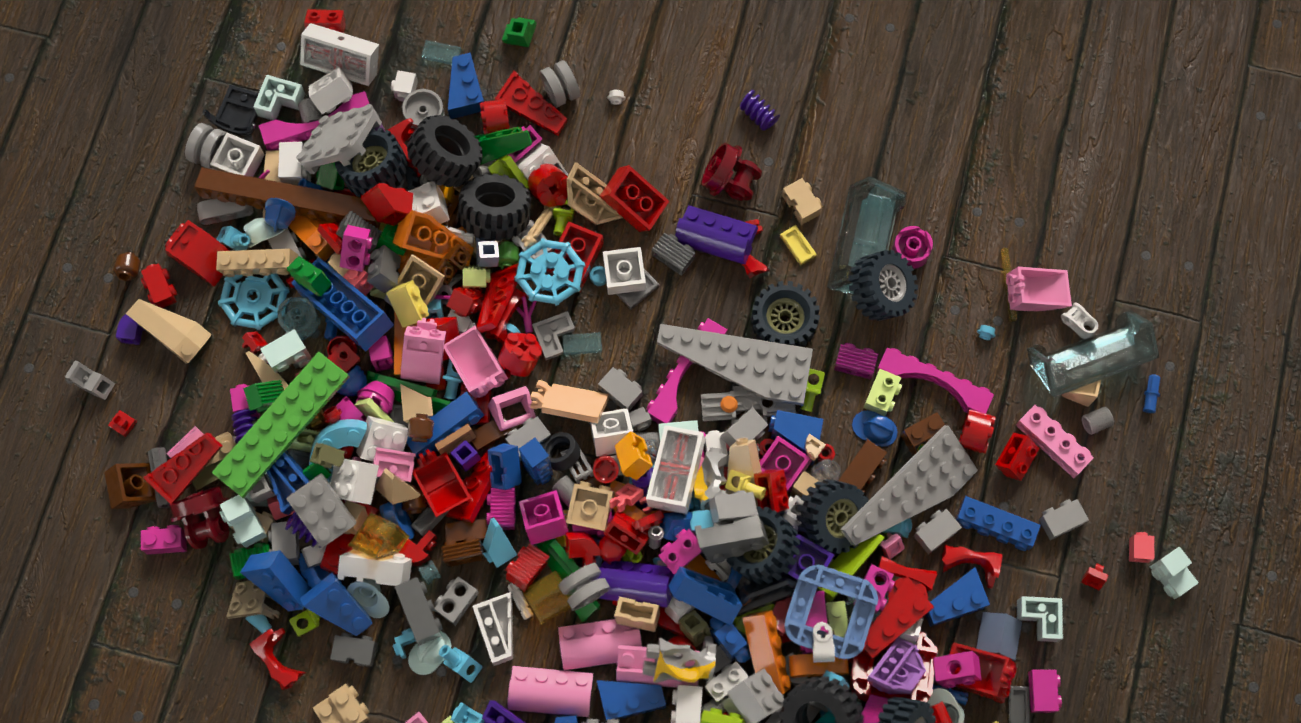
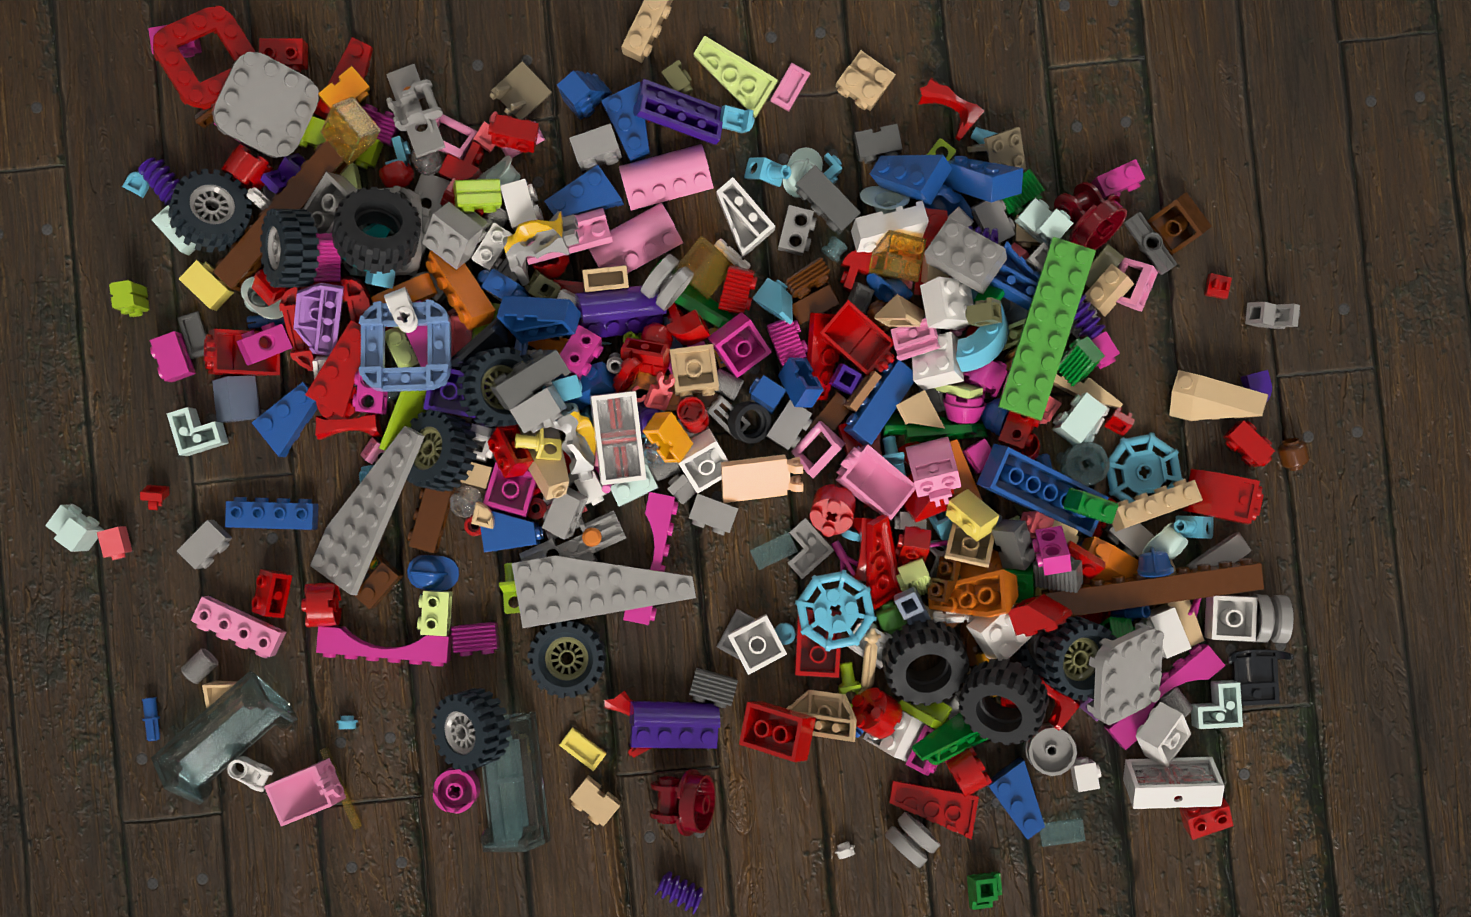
camera: 160 degrees right, 15 degrees up
red wing [143,433,223,504] -> none
red plate [323,406,342,424] -> none
reddish brown head [407,414,434,442] -> none
light grey brick [914,509,962,555] -> none
red animal [942,545,1003,589] -> none

